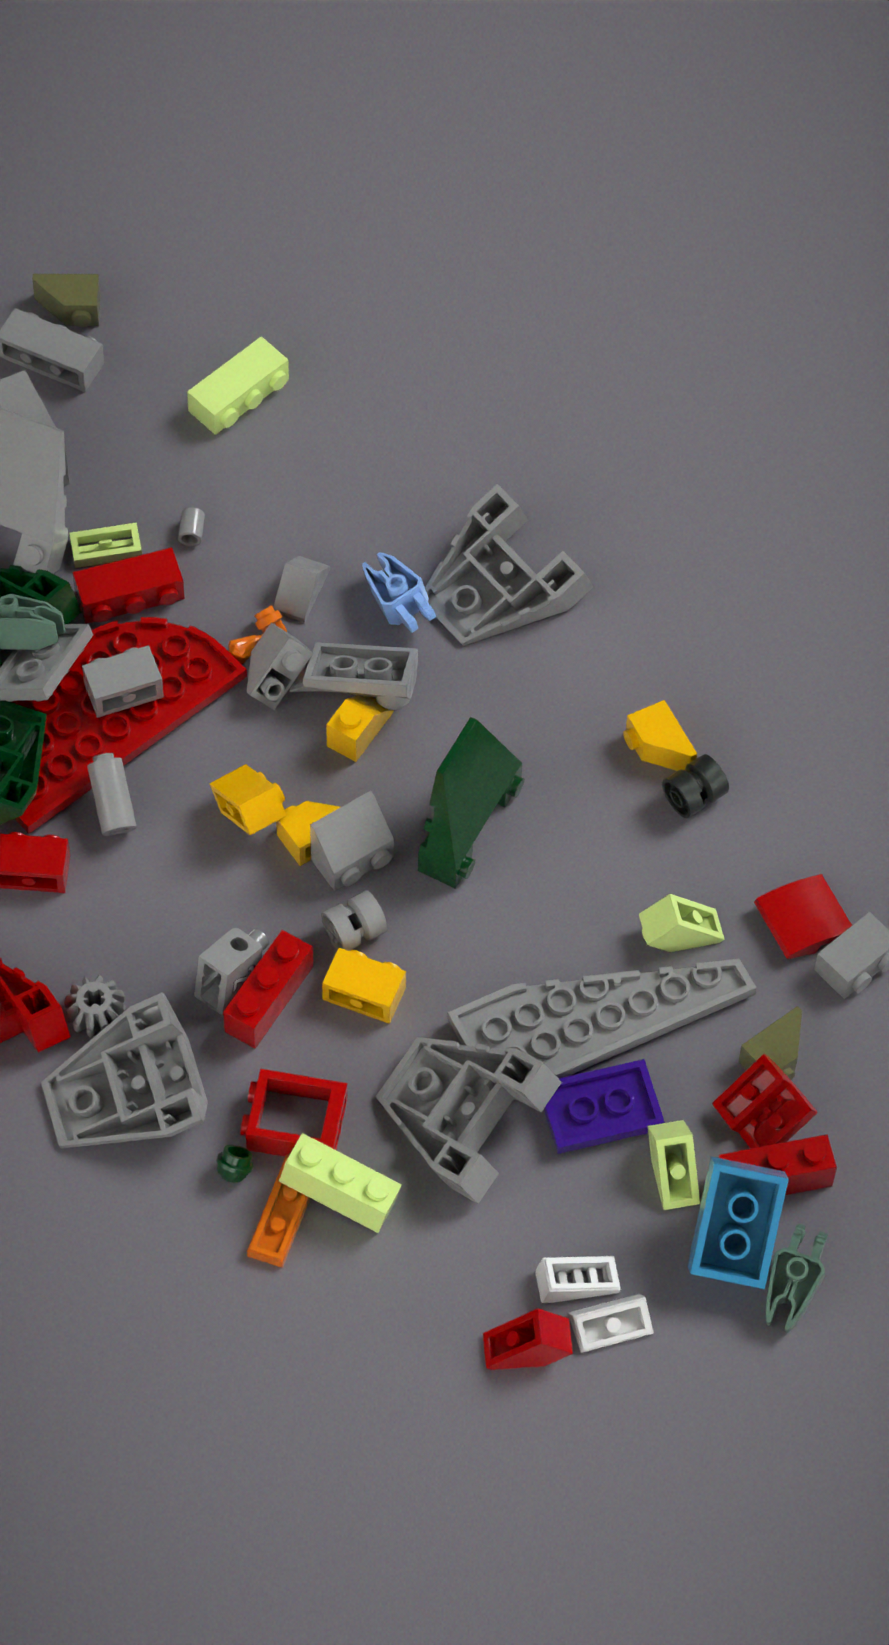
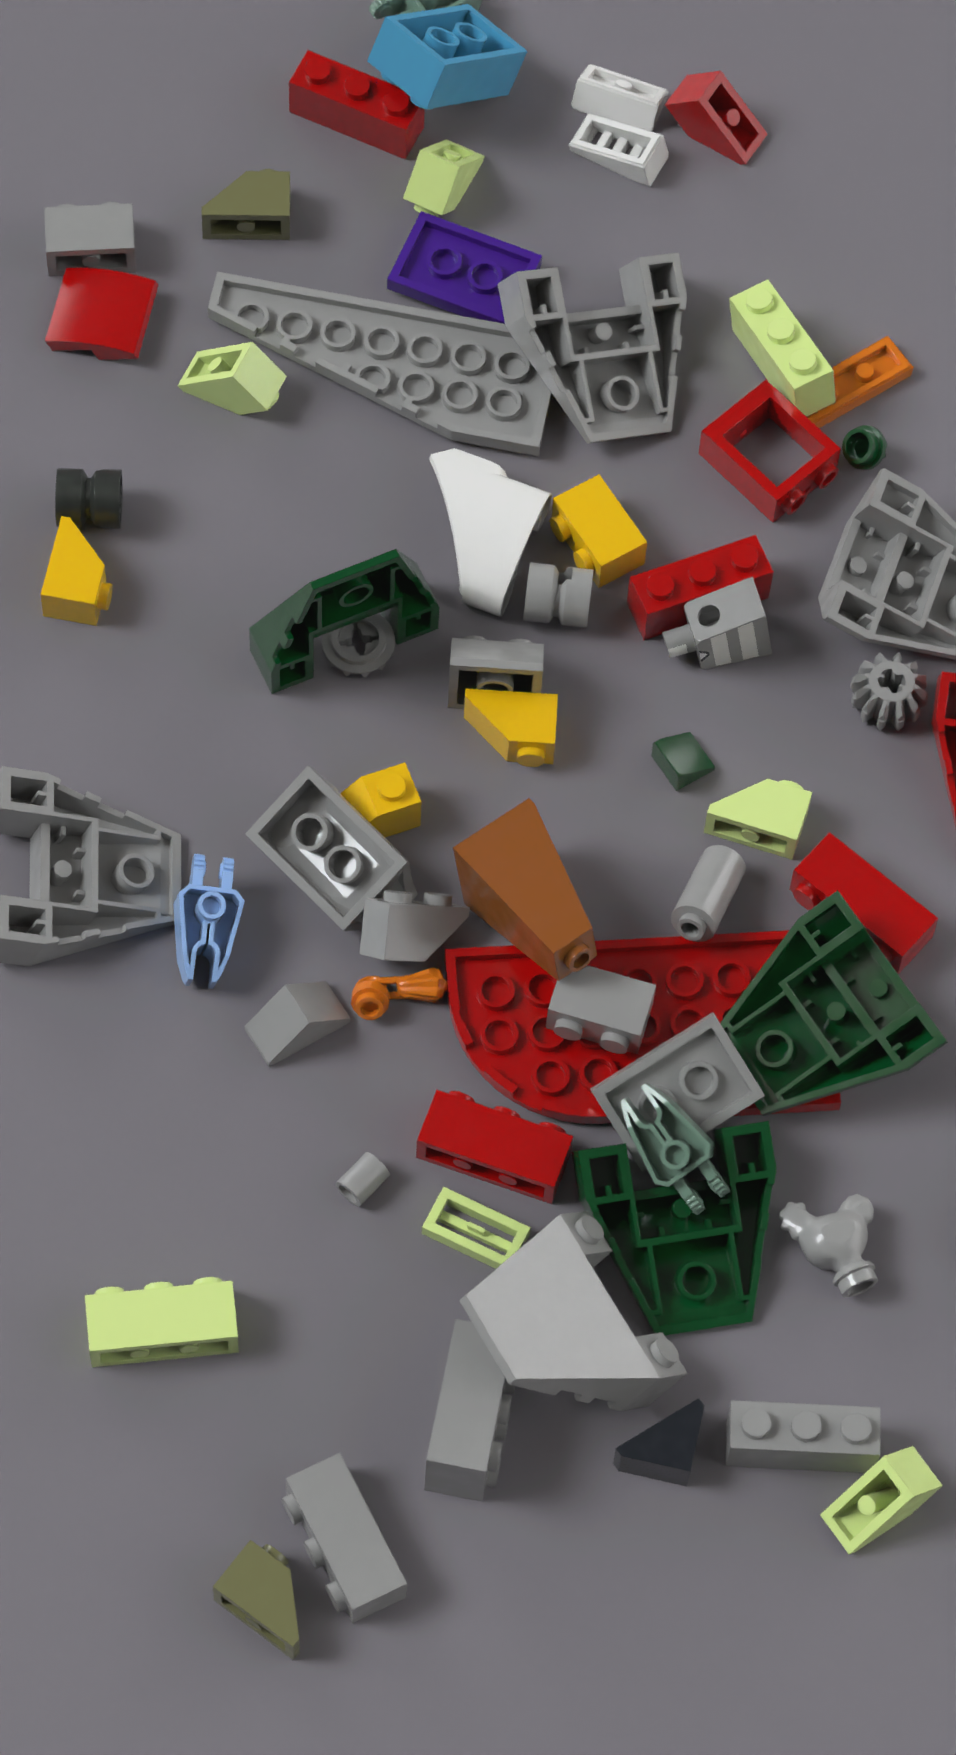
camera: 145 degrees left, 5 degrees up
yellow brick [209,764,287,835] -> none
red slope [712,1054,818,1149] -> none
none -> white panel [429,448,552,617]
none -> dark orange slope [453,798,597,981]
none -> dark green slope [651,732,715,791]
none -> yellowish green slope [704,779,812,860]

